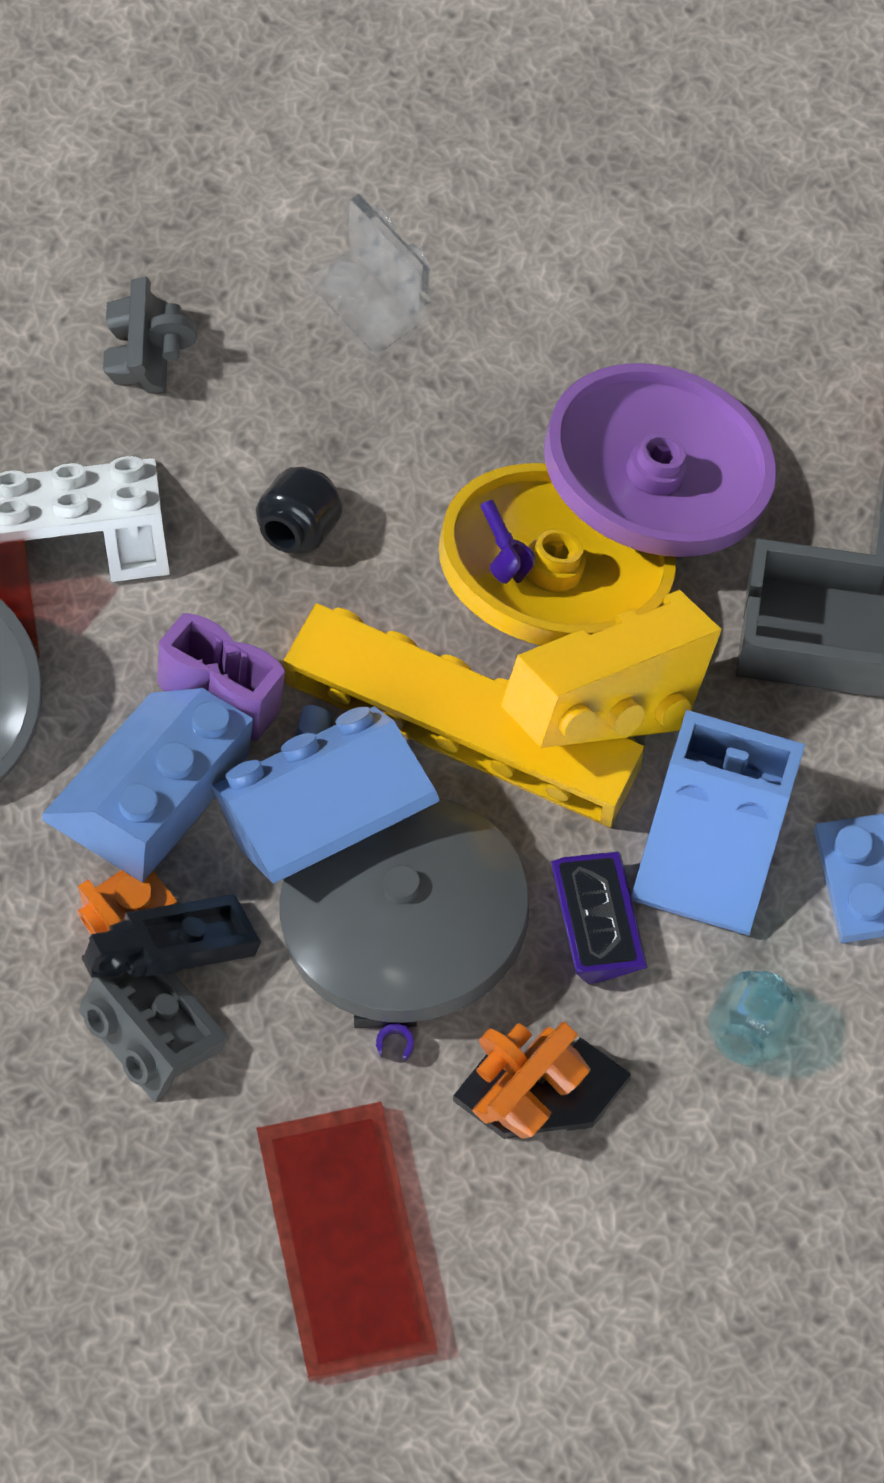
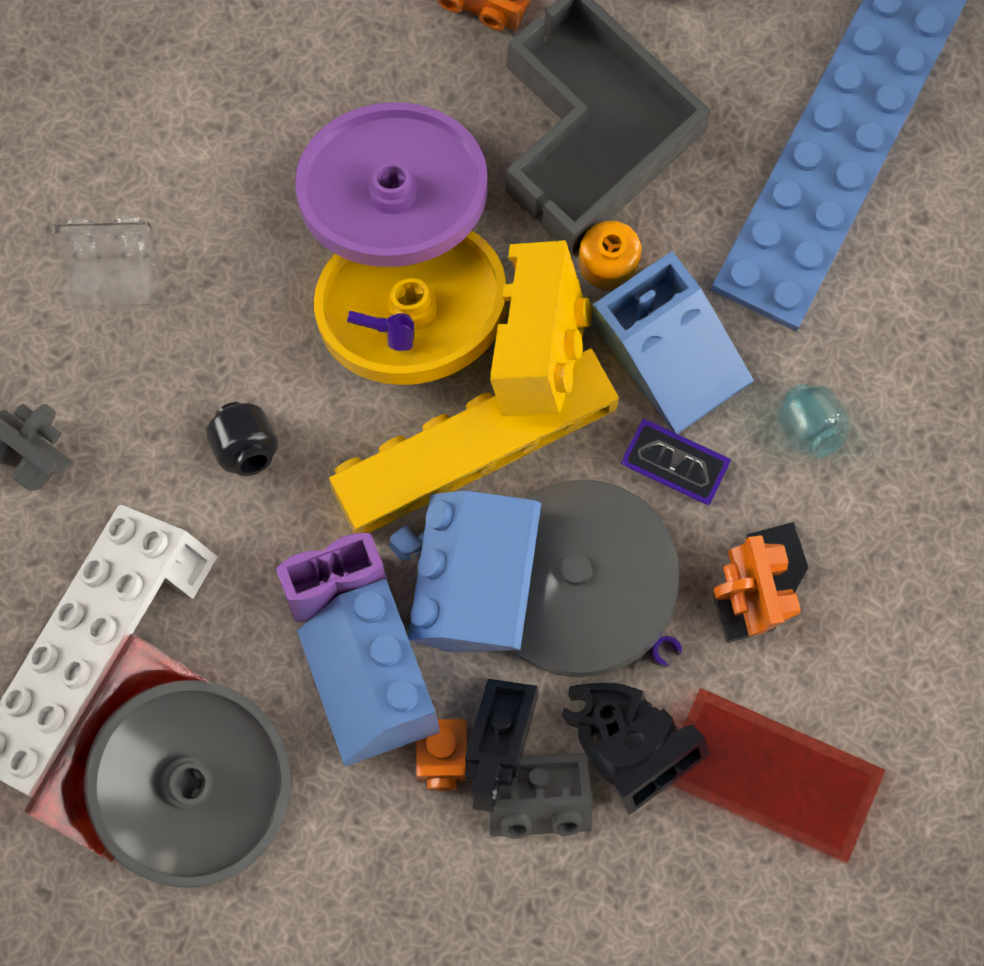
camera: 55 degrees left, 10 degrees up
none -> black piece [562,682,710,815]
none -> light orange head [578,220,642,290]

